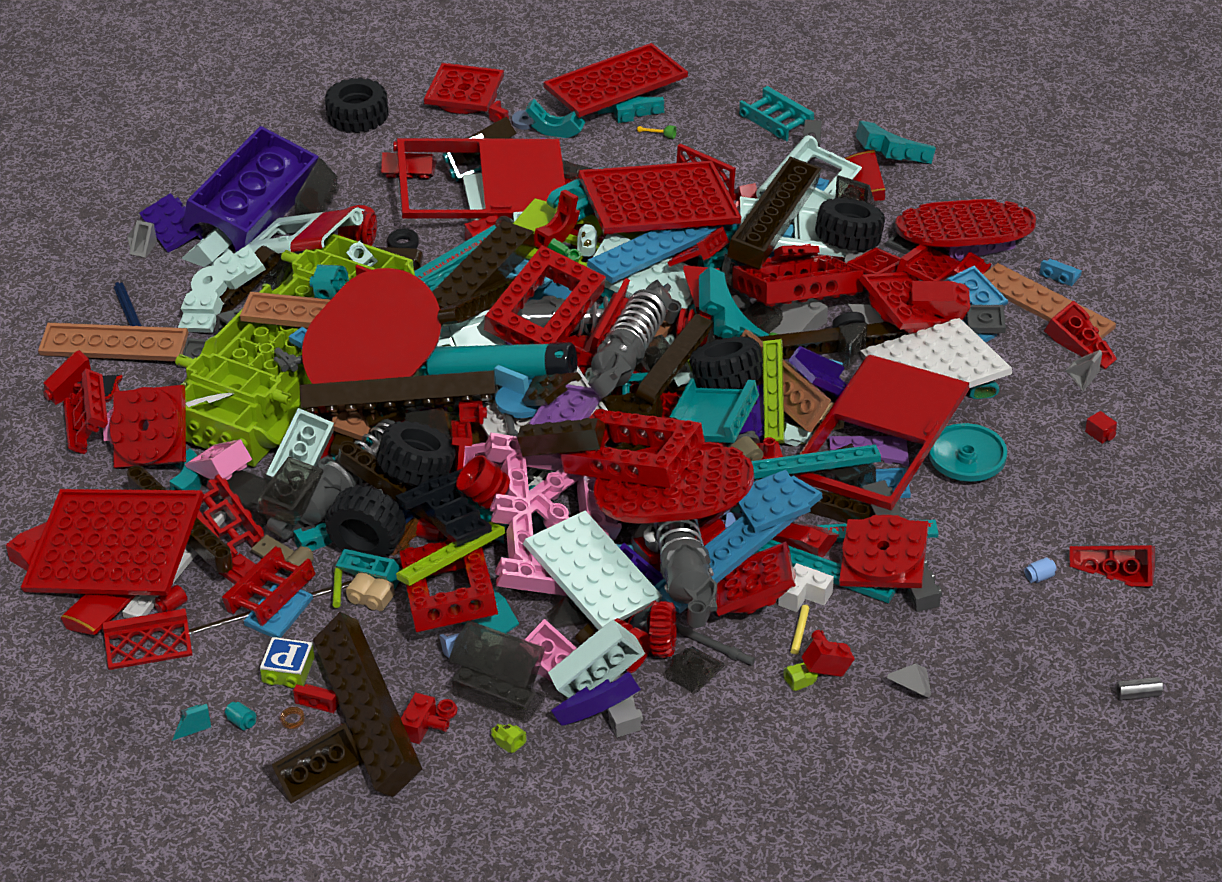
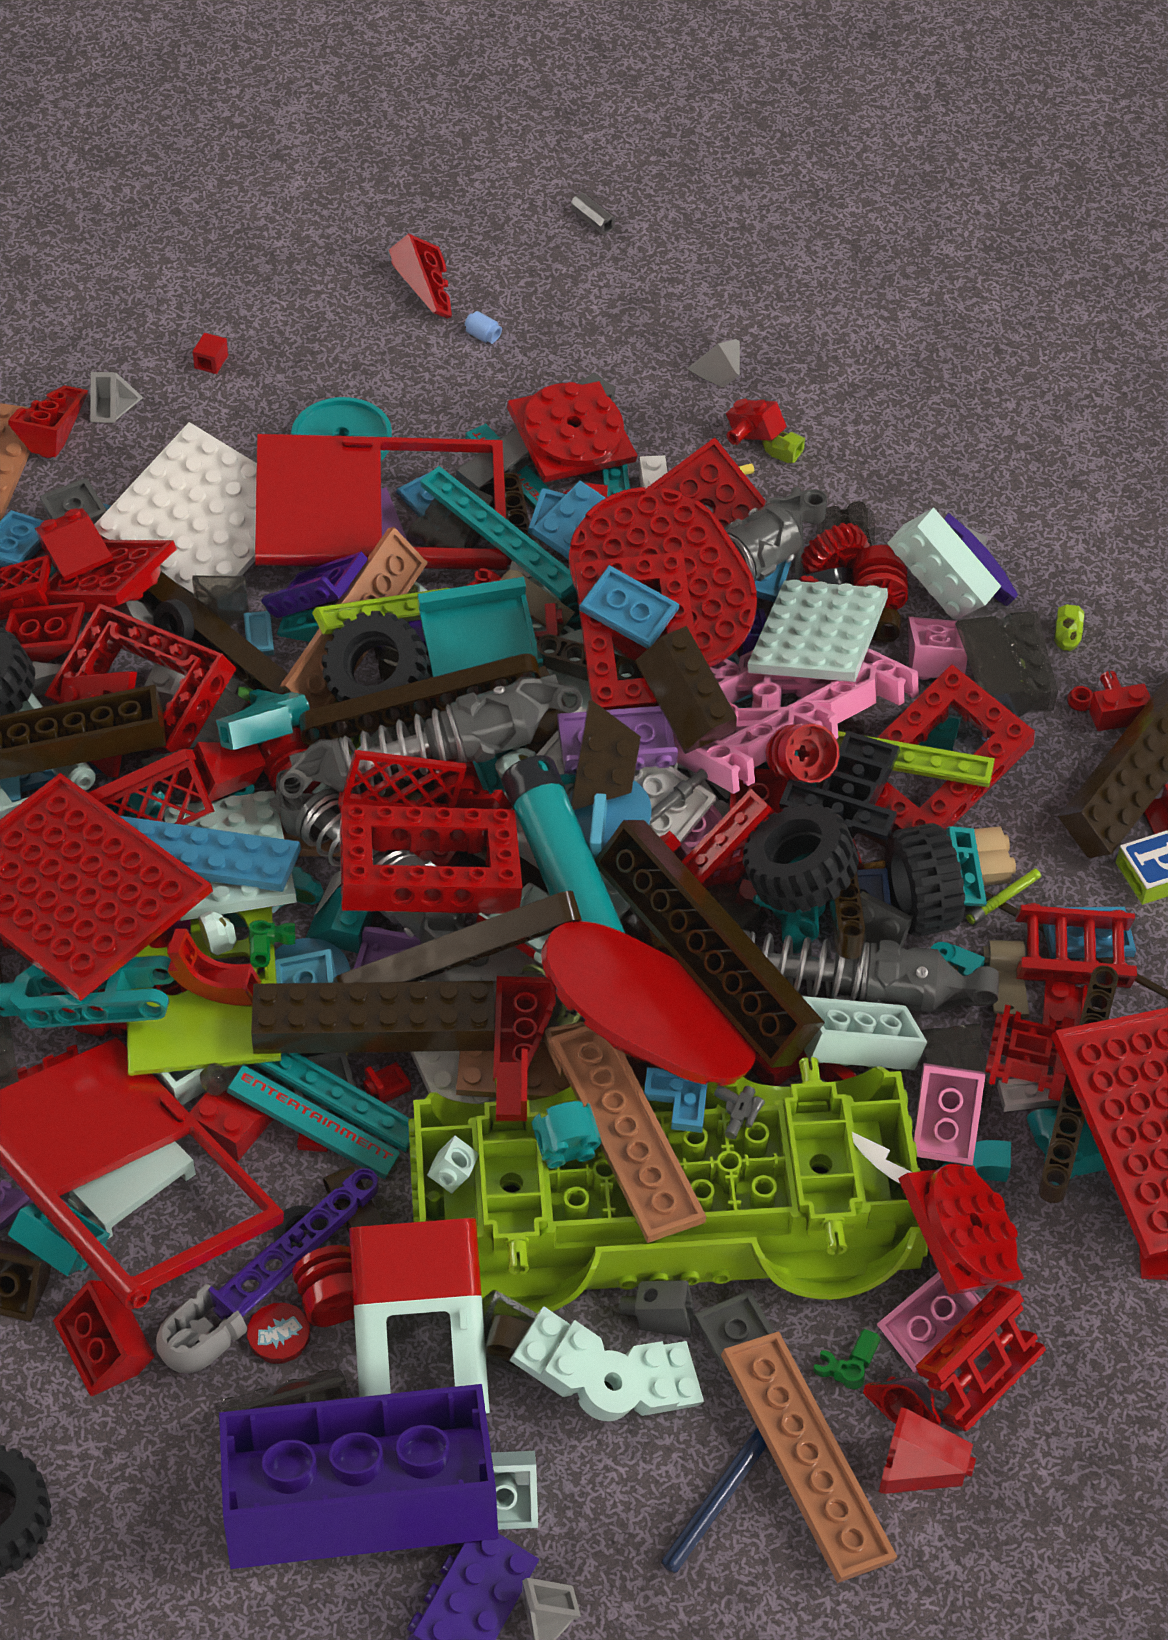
camera: 125 degrees left, 10 degrees up
clear smoke slope [258,456,323,526] -> none
none -> piece [156,1168,379,1374]
none -> dark azure tile [579,565,679,649]
none -> green bar [814,1329,881,1390]

